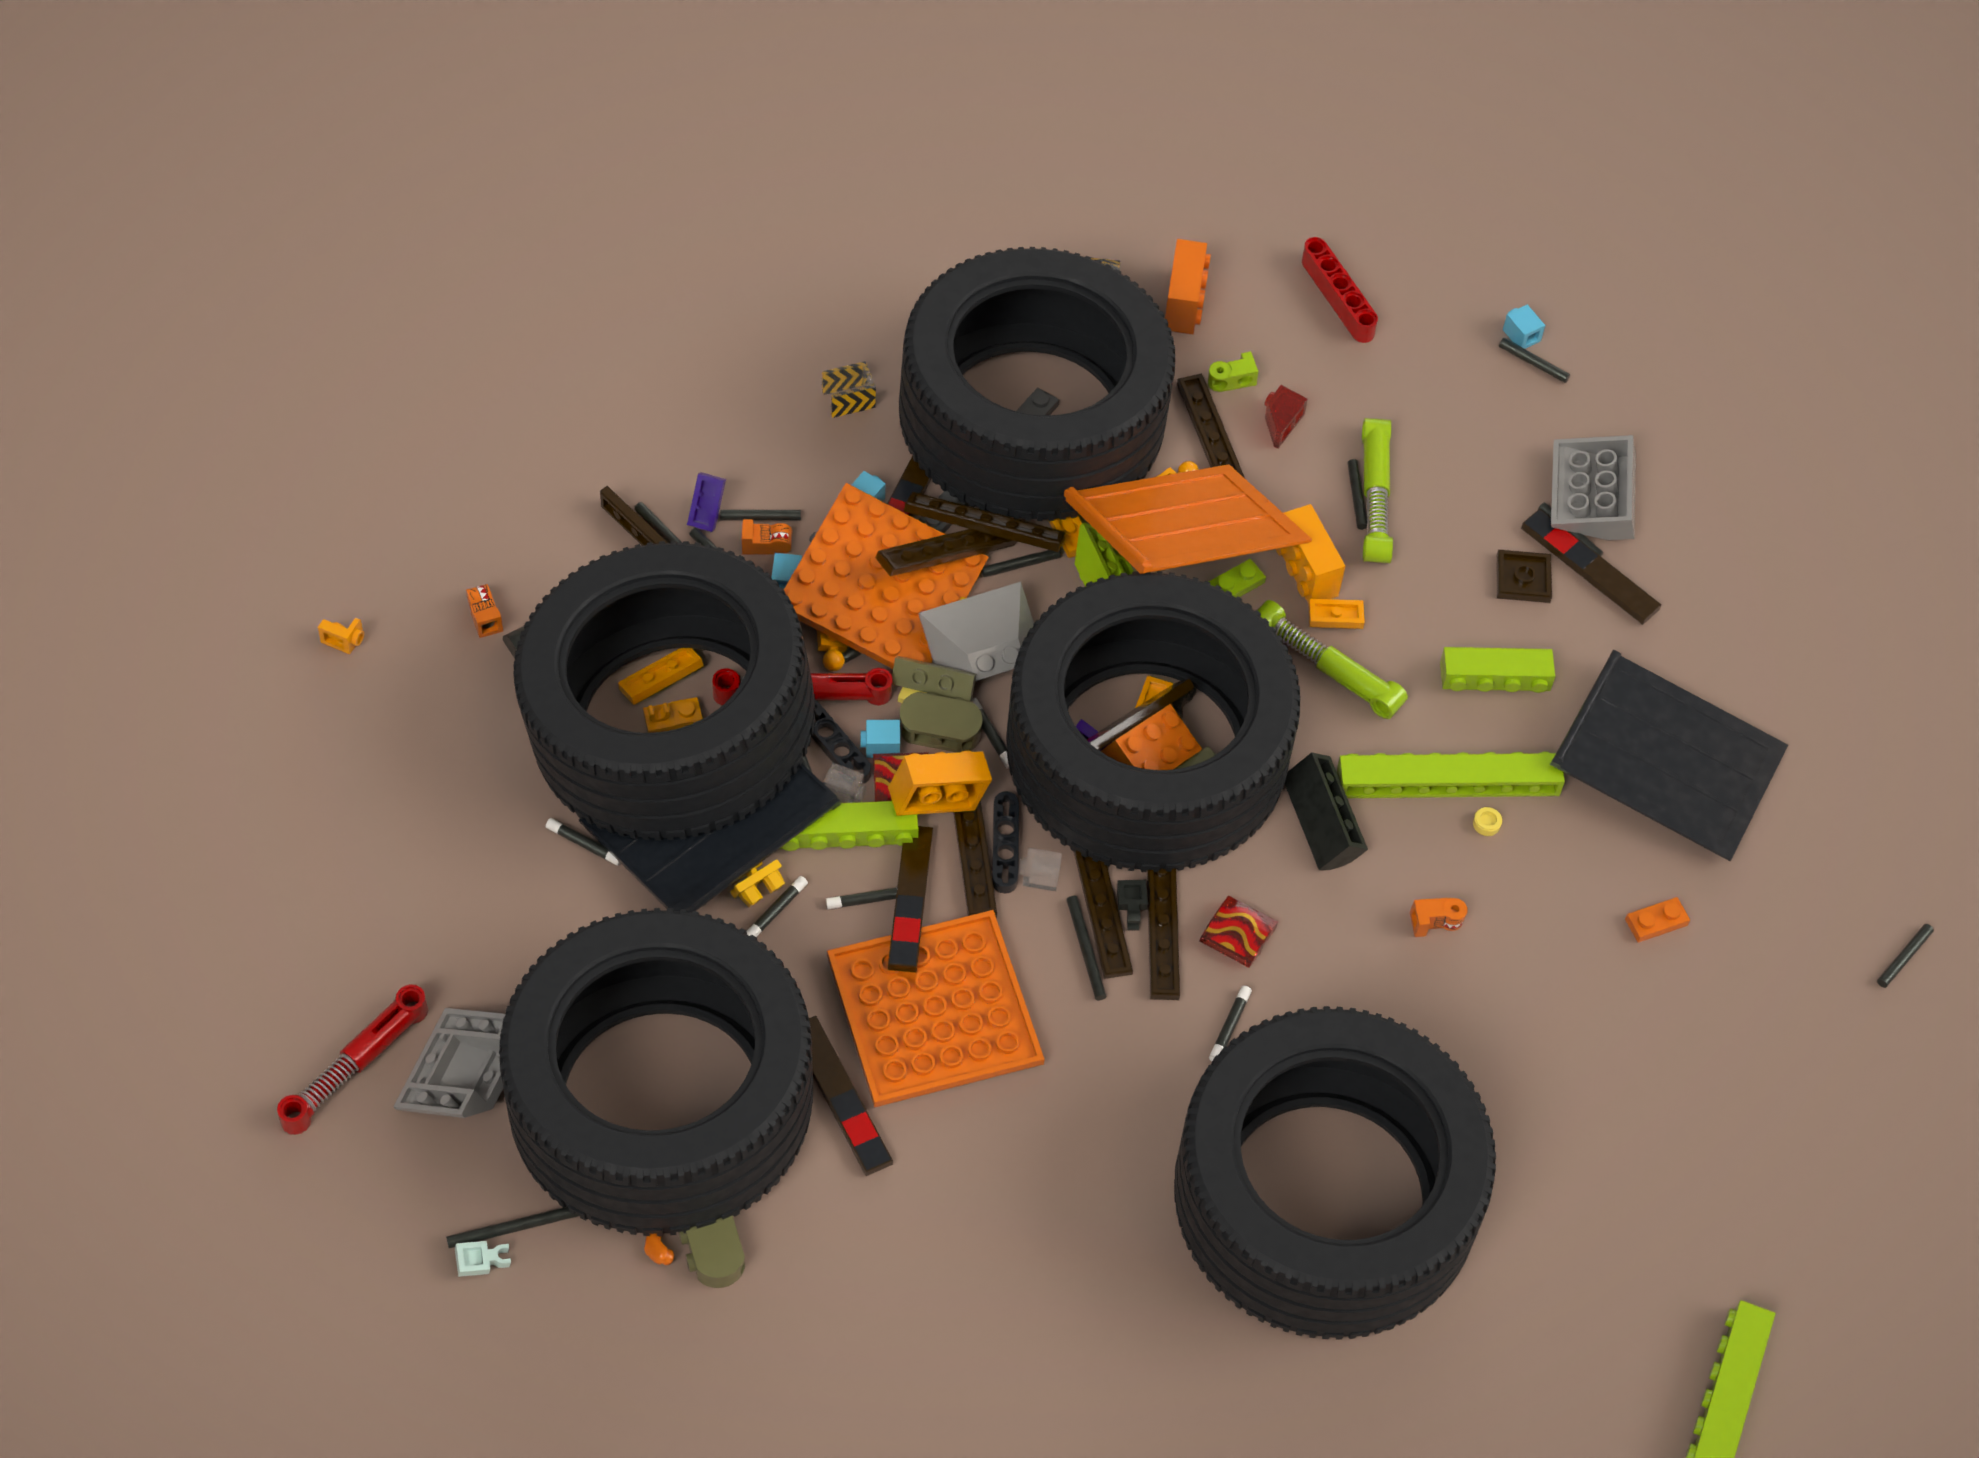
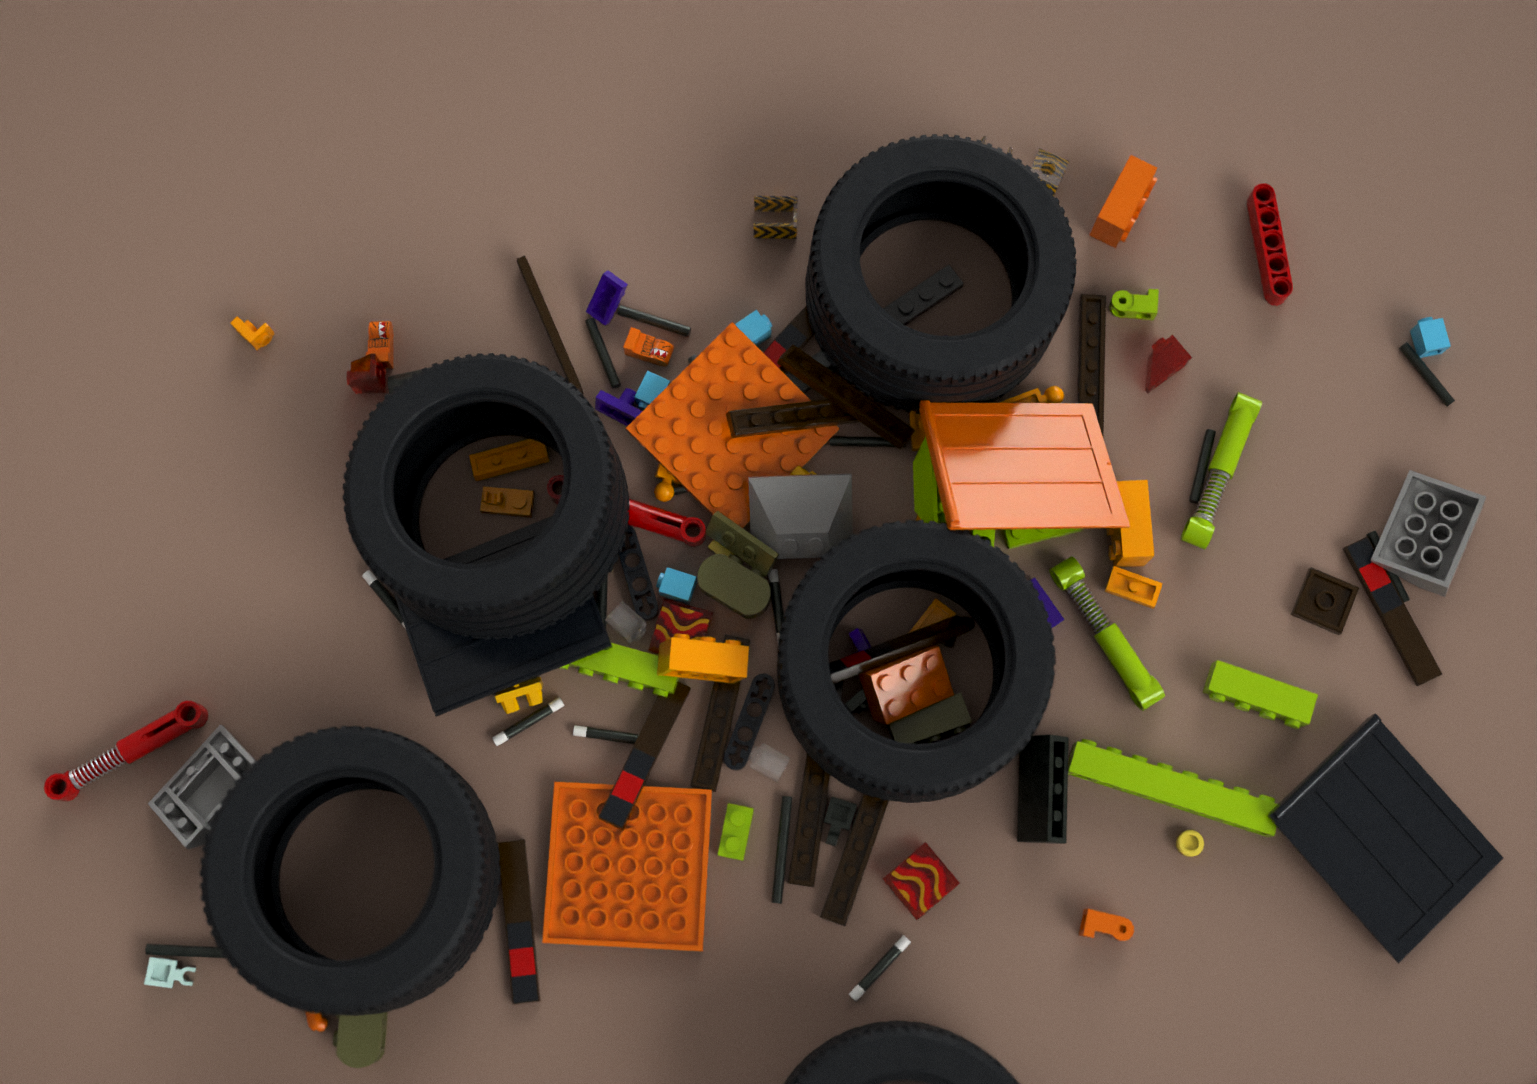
camera: 25 degrees right, 20 degrees up
pearl dark grey bar [634,502,682,543] -> none
orange plate [1625,897,1690,943] -> none
none -> clear red slope [346,354,386,393]
none -> lime plate [718,803,754,861]

